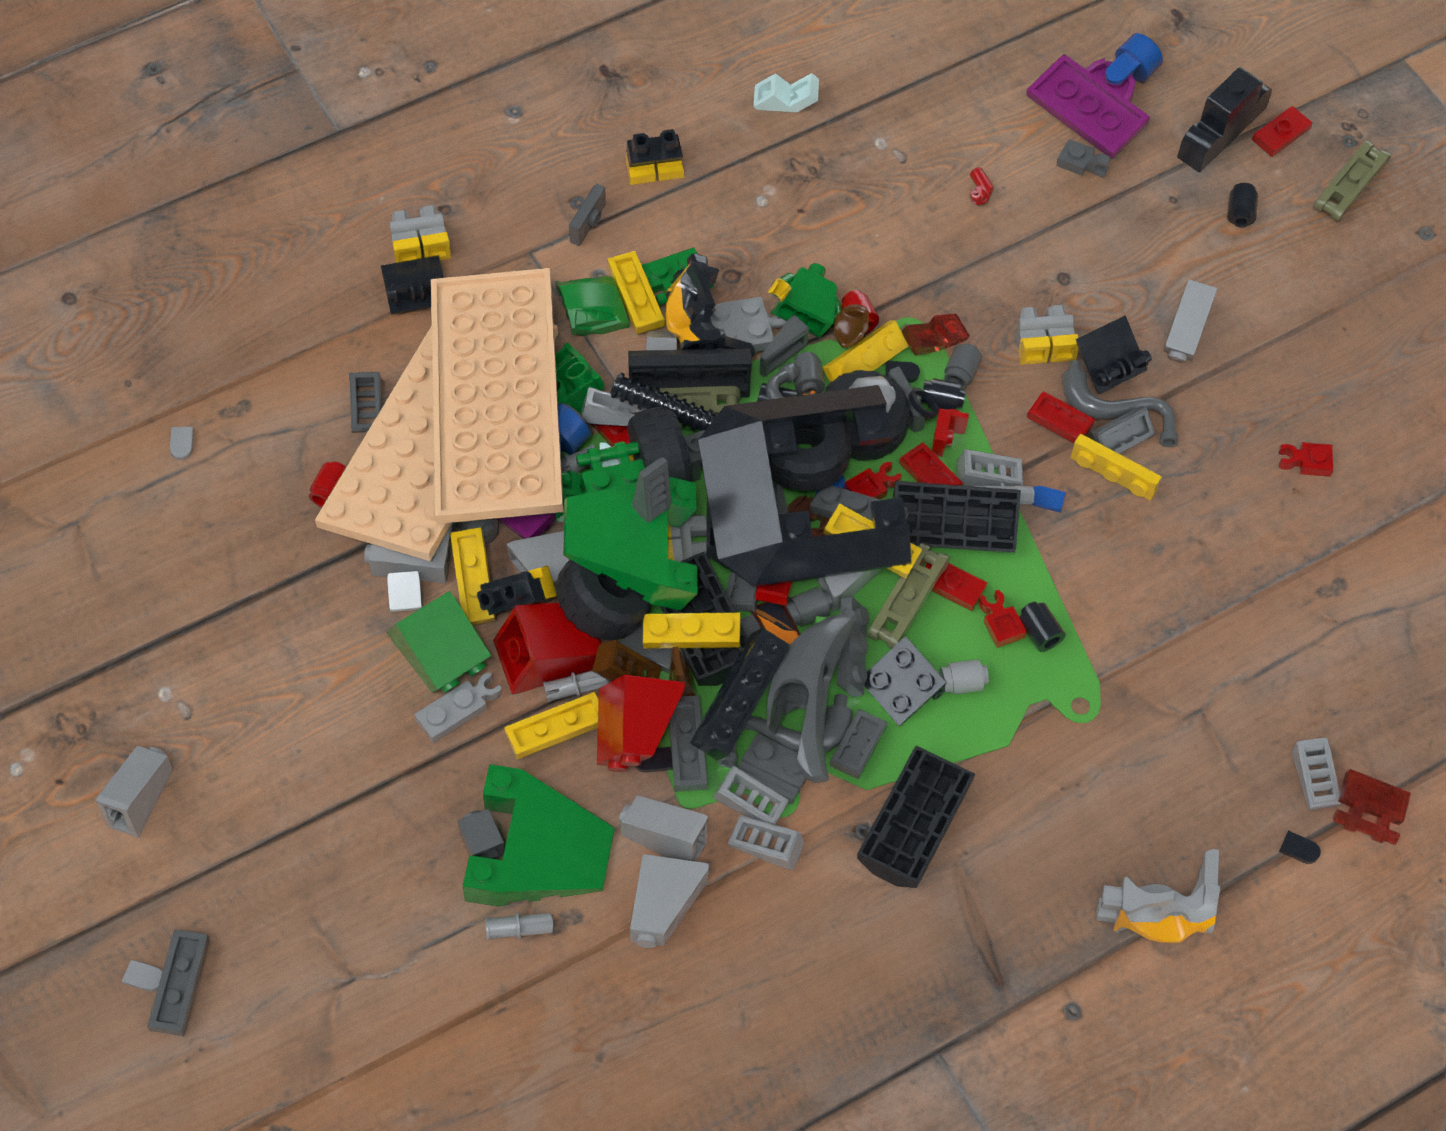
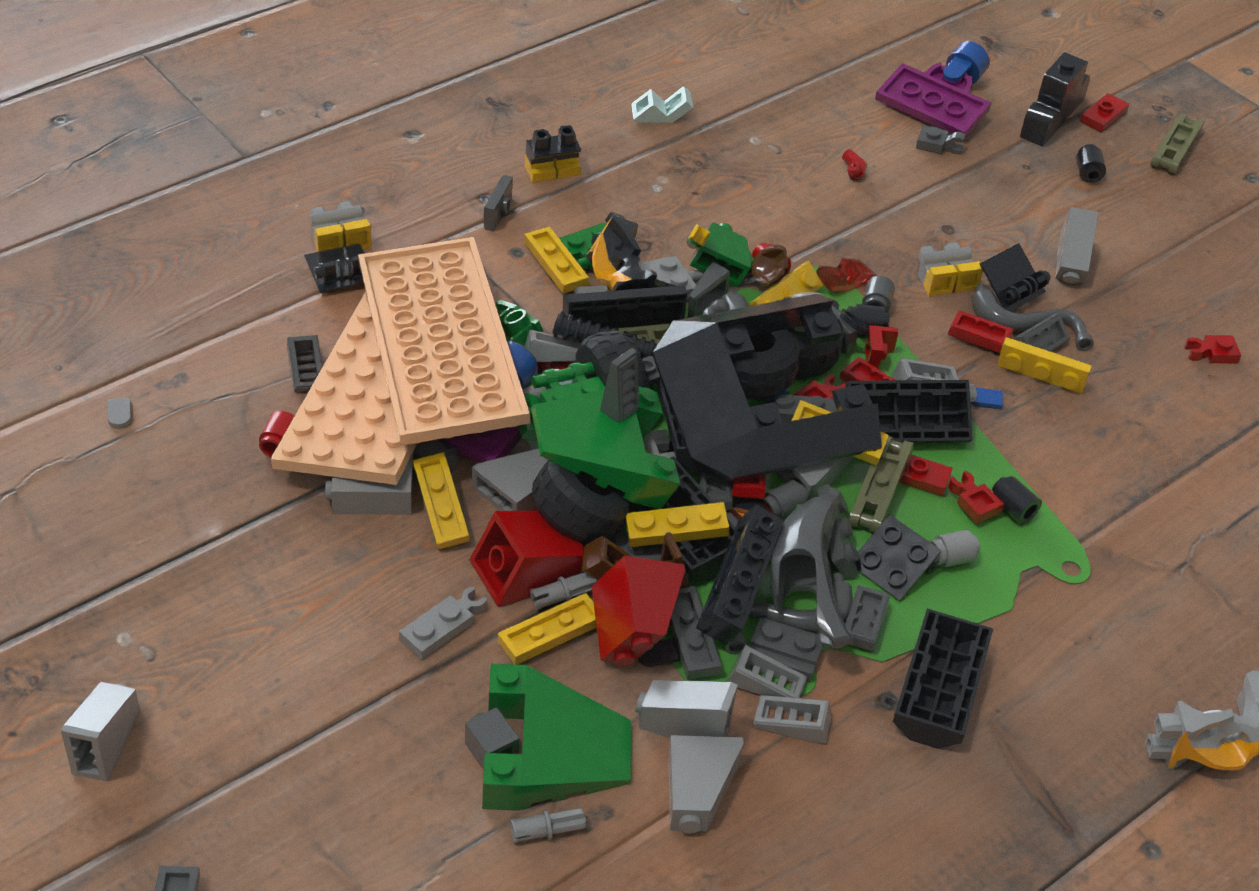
camera: 10 degrees left, 15 degrees down
green slope [386,591,491,694] -> none
white slope [387,571,422,612] -> none
black hips [477,565,557,615] -> none
green slope [555,276,629,336] -> none

